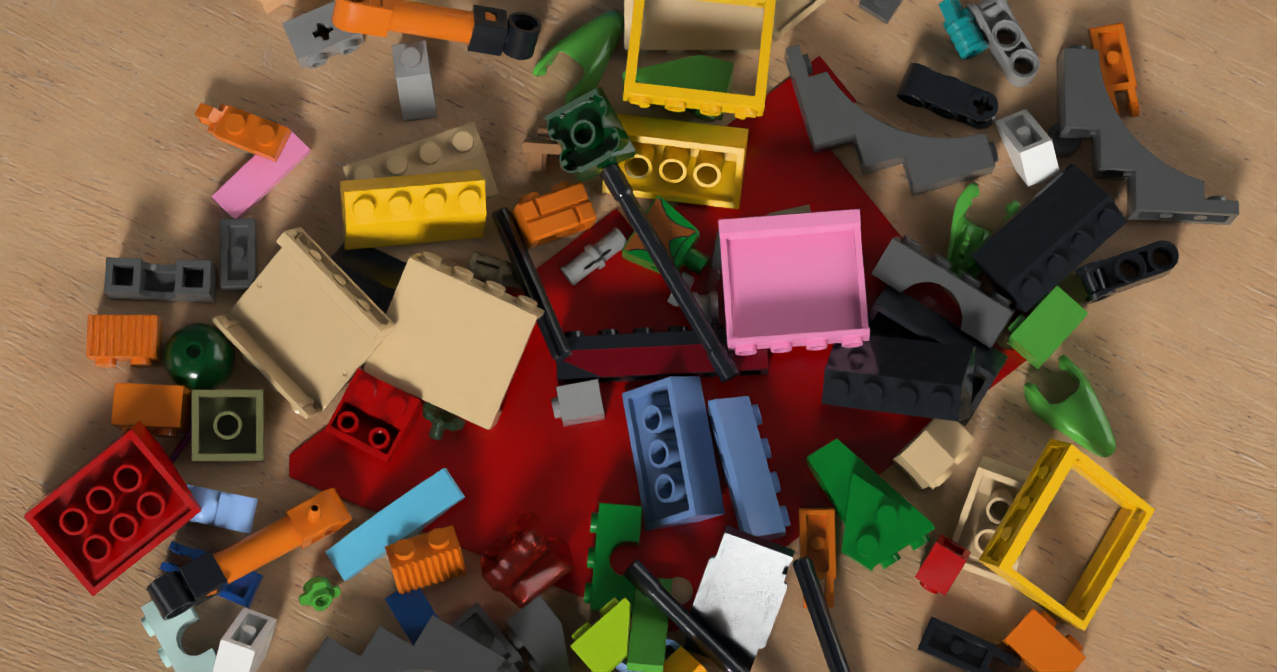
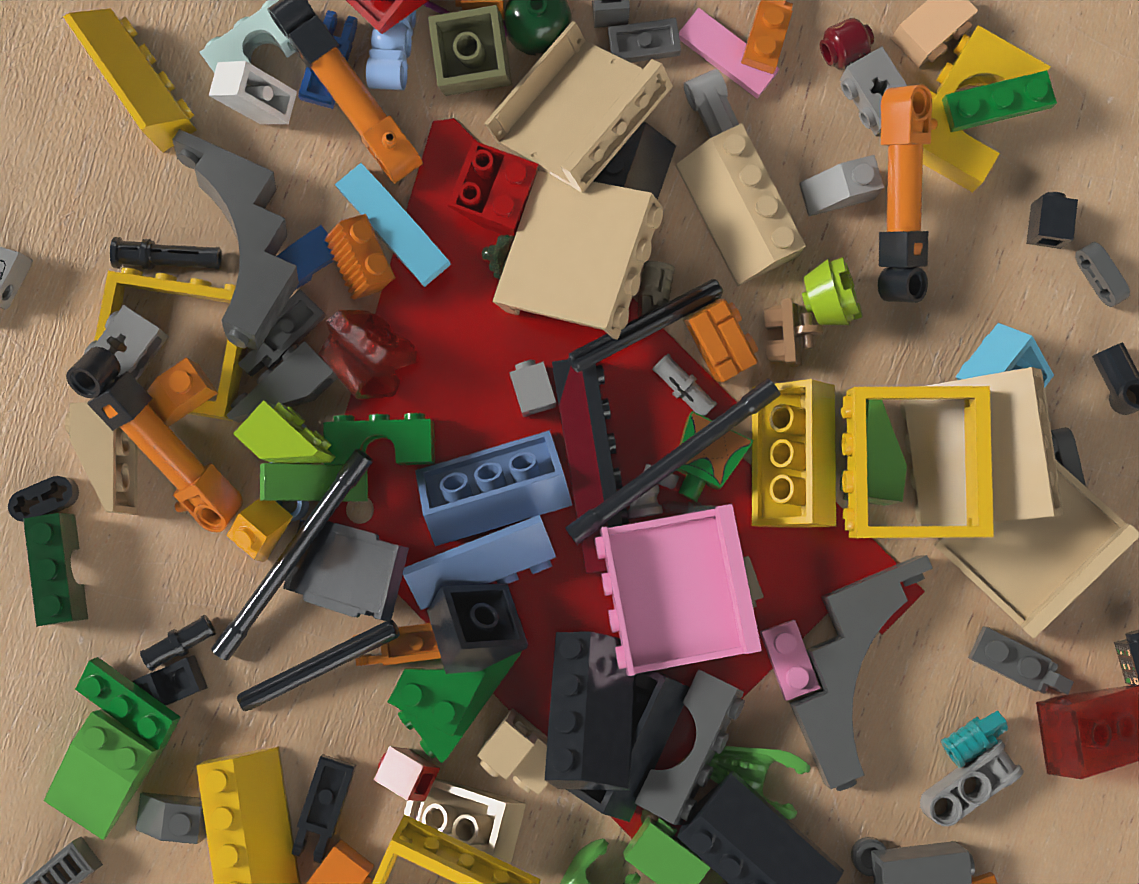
camera: 80 degrees right, 5 degrees up
bright green plate [299,576,341,611] -> none
yellow slope [340,169,487,250] -> none
bright green animal [532,10,624,104] -> none
dark green slope [544,87,636,182] -> none
black piece [897,63,998,130] -> none
white slope [995,109,1060,187] -> none
none -> black slope [427,583,529,674]
none -> light grey piece [684,69,739,138]
none -> bright pink plate [760,620,820,701]
none -> lime cone [802,257,863,325]
none -> dark red head [820,18,874,70]

